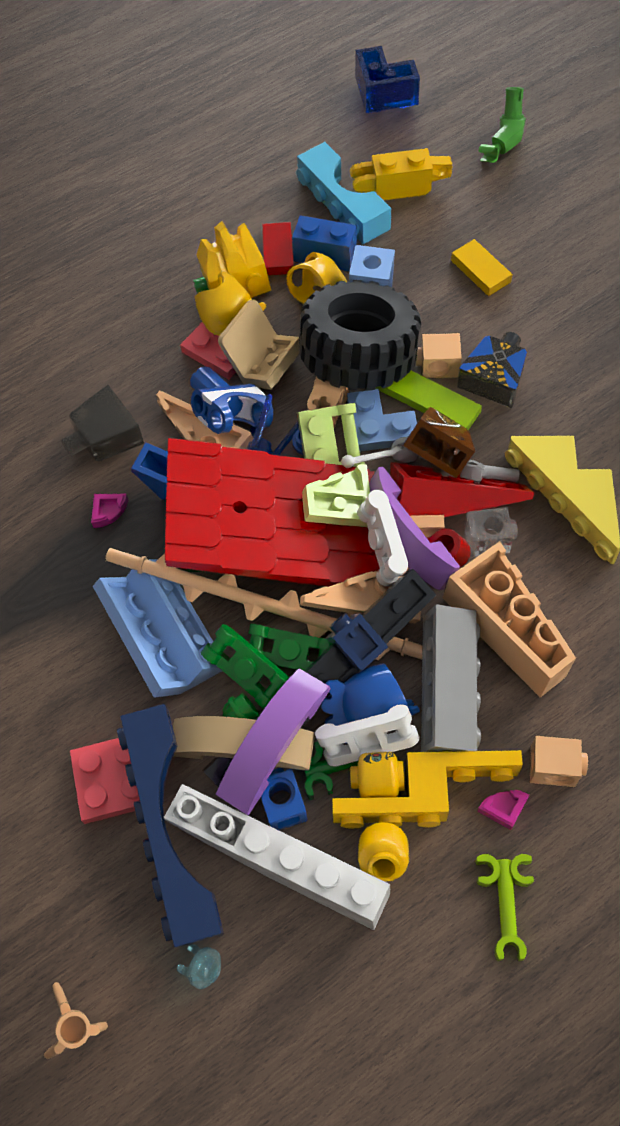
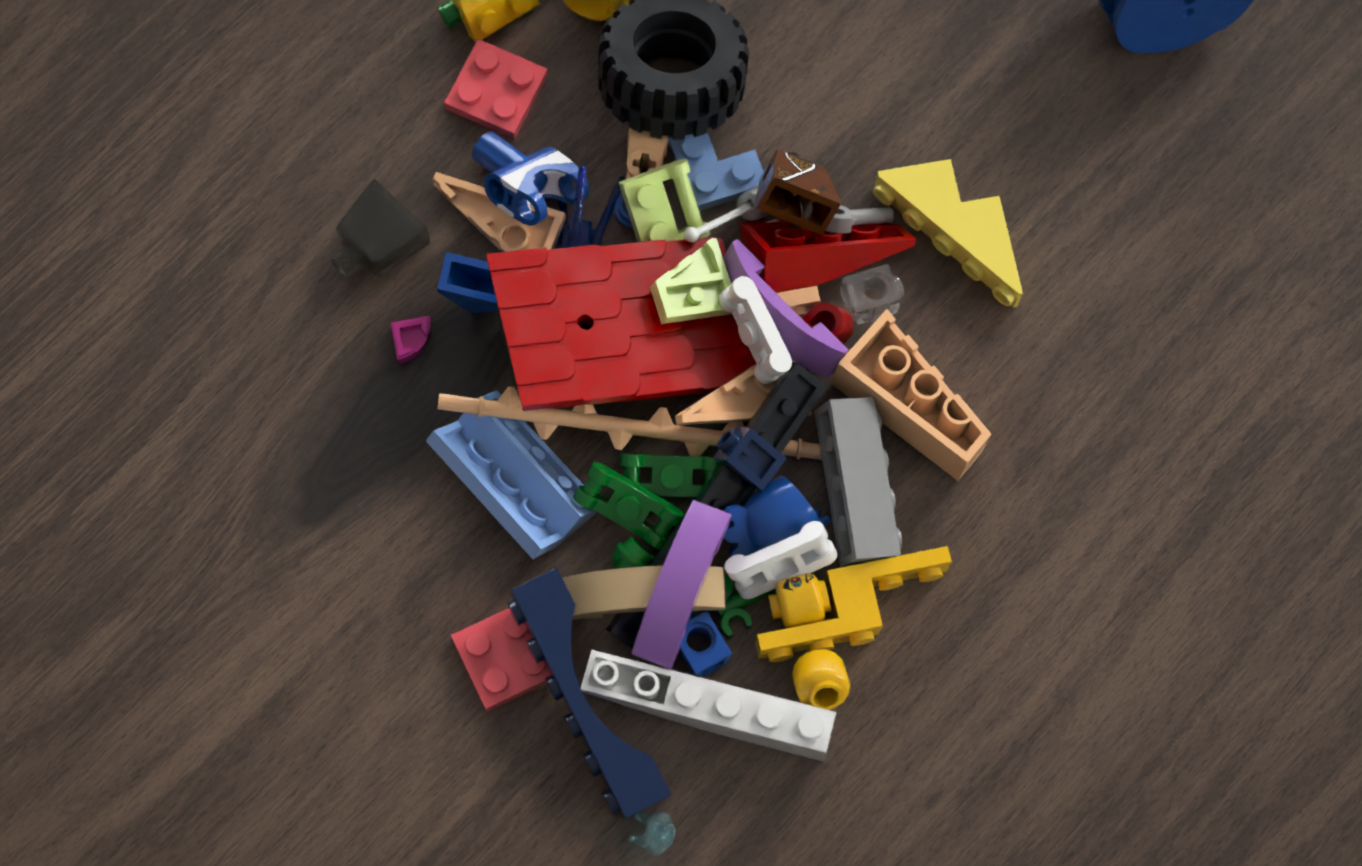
camera: 20 degrees left, 10 degrees up
yellow piece [195,271,266,336] -> none
tan bracket [218,300,299,390] -> none
lime tile [376,371,482,430] -> none
light nougat brick [415,333,462,378] -> none
clear smoke torso [457,332,527,408] -> none
lime bar [476,854,534,961] -> none
dark pink tile [478,790,529,830] -> none
light nougat brick [530,736,588,787] -> none

